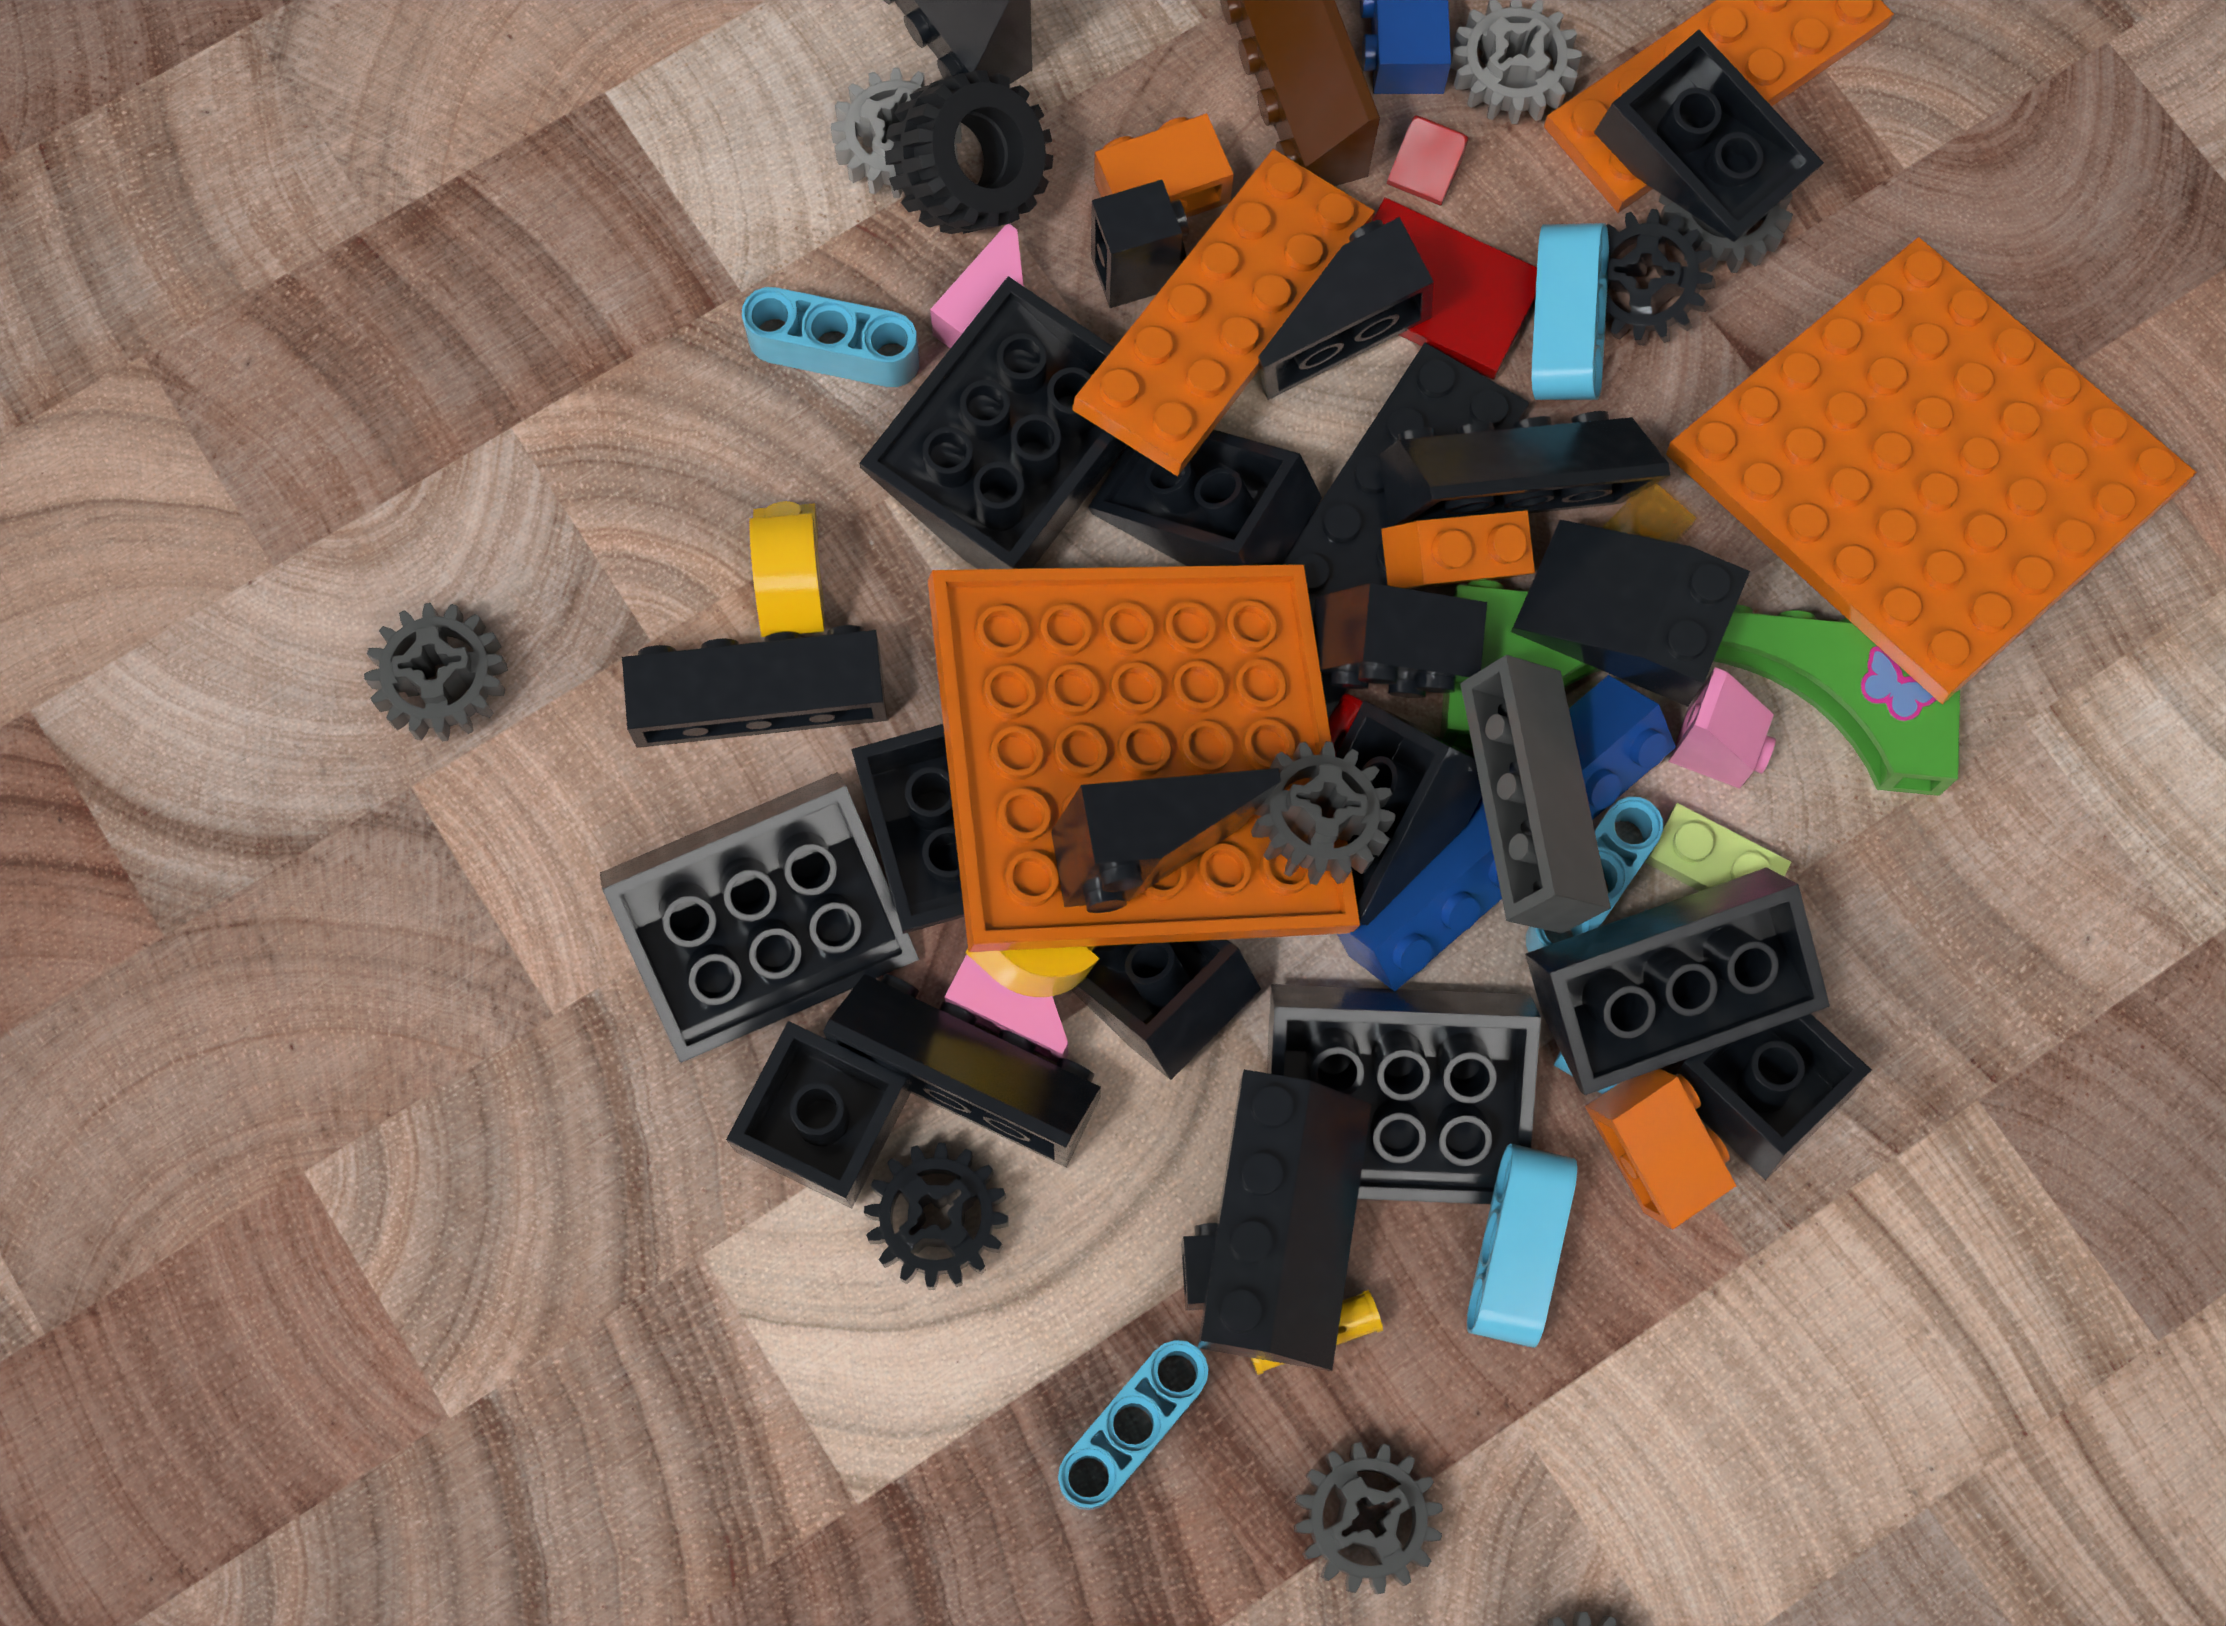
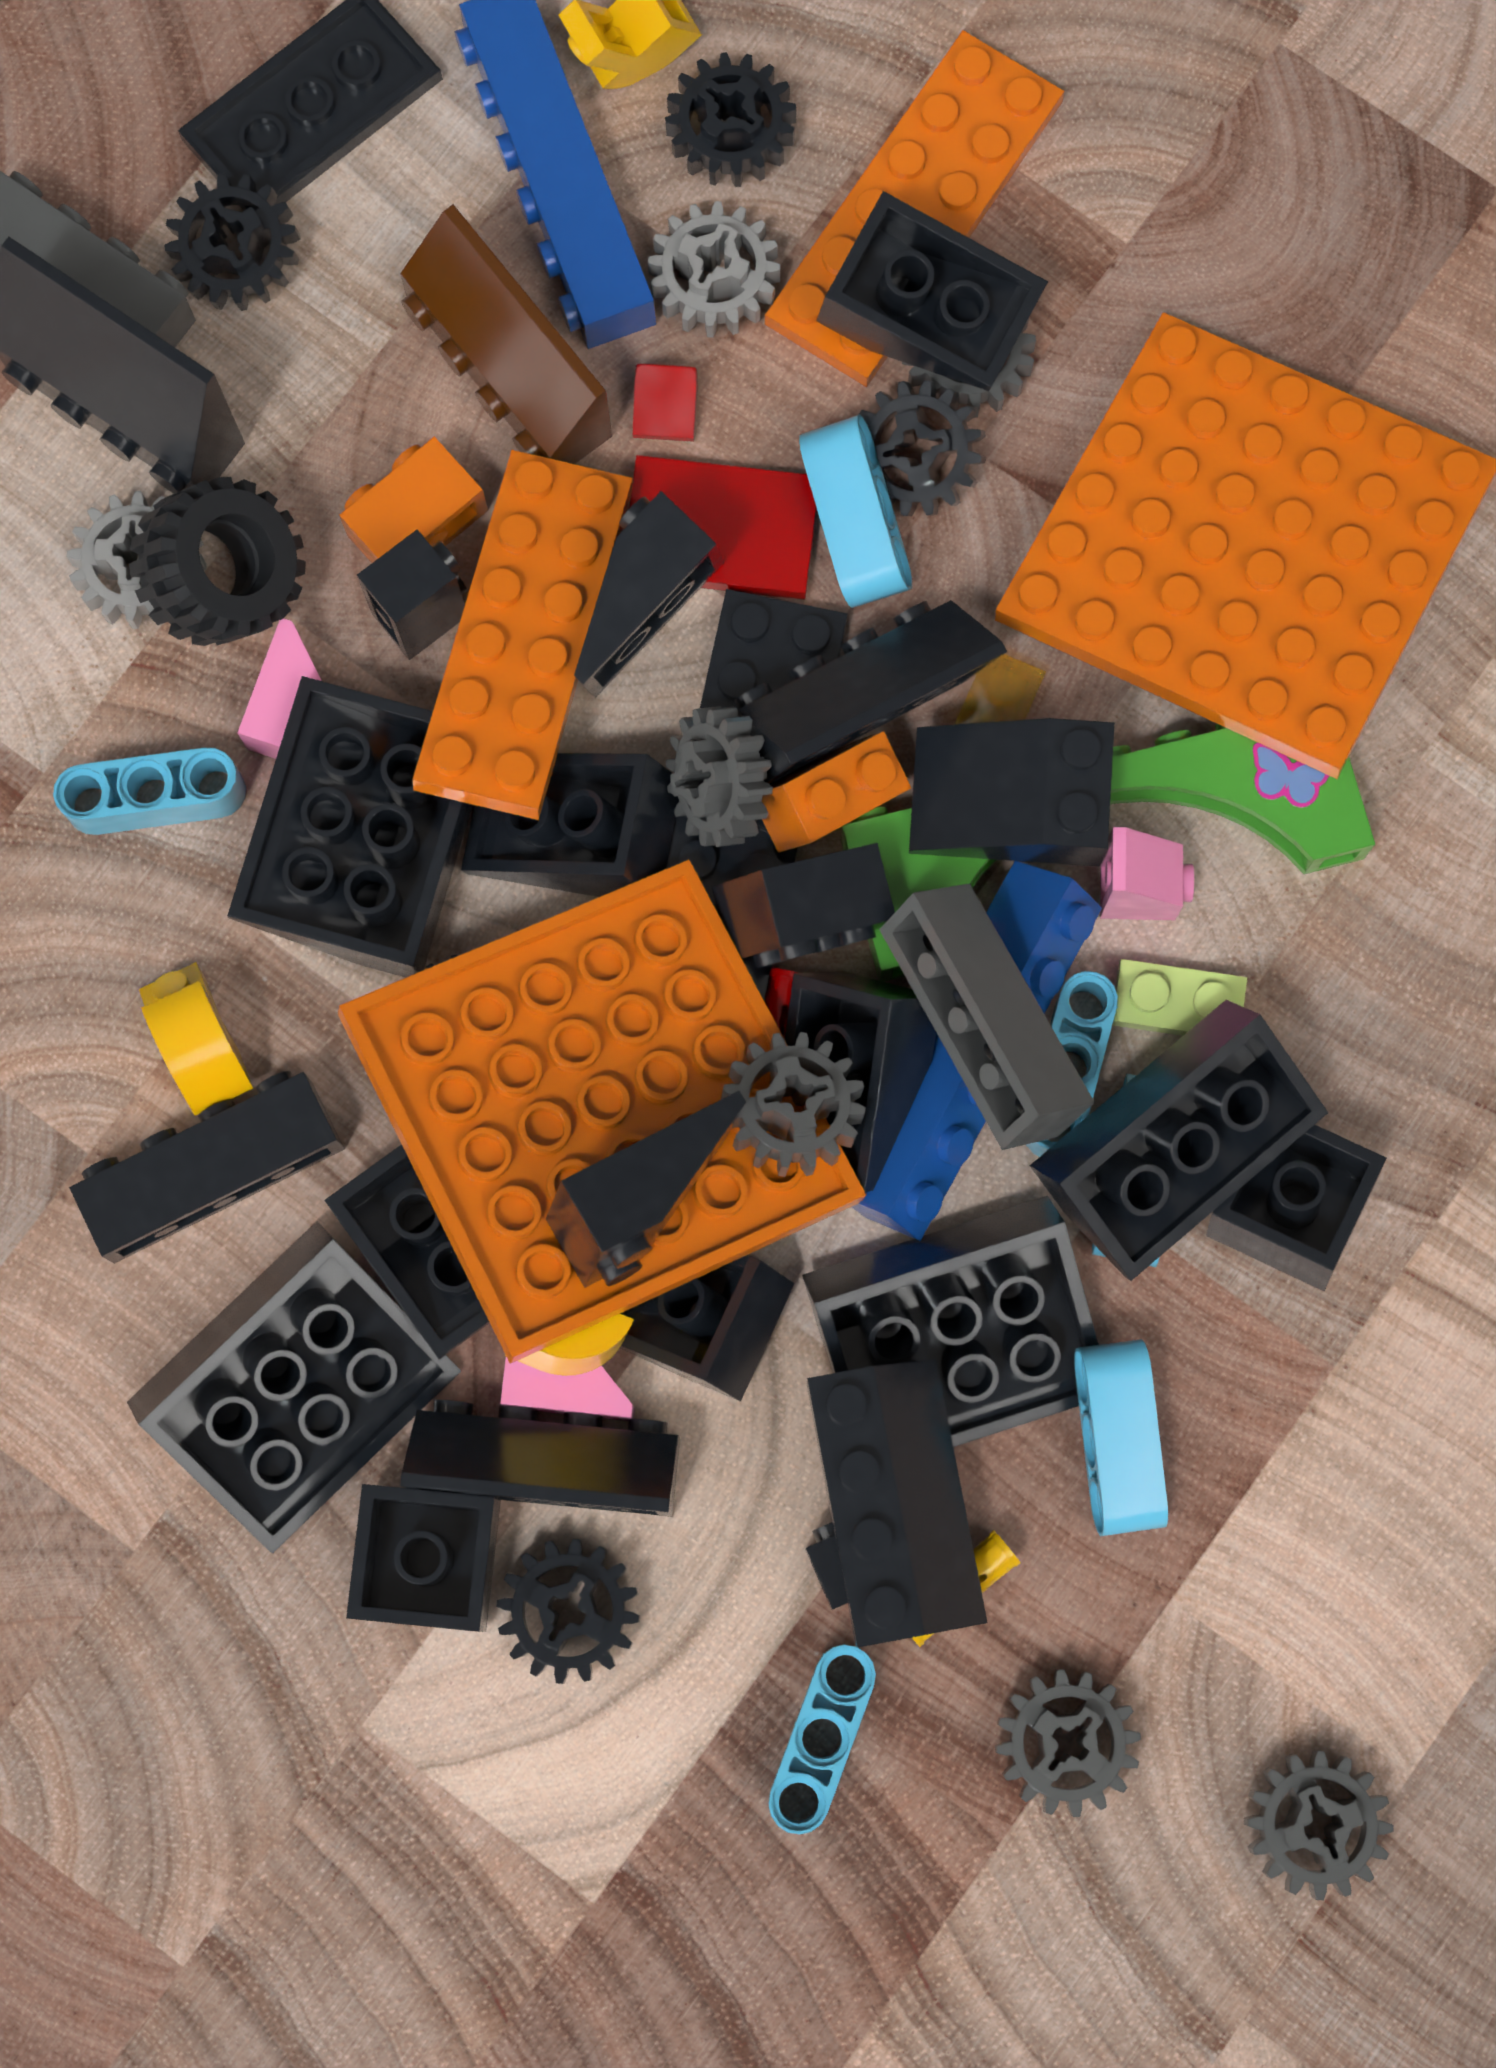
camera: 15 degrees left, 5 degrees up
orange brick [1585,1068,1737,1230] -> none
none -> dark grey gear [666,706,773,847]

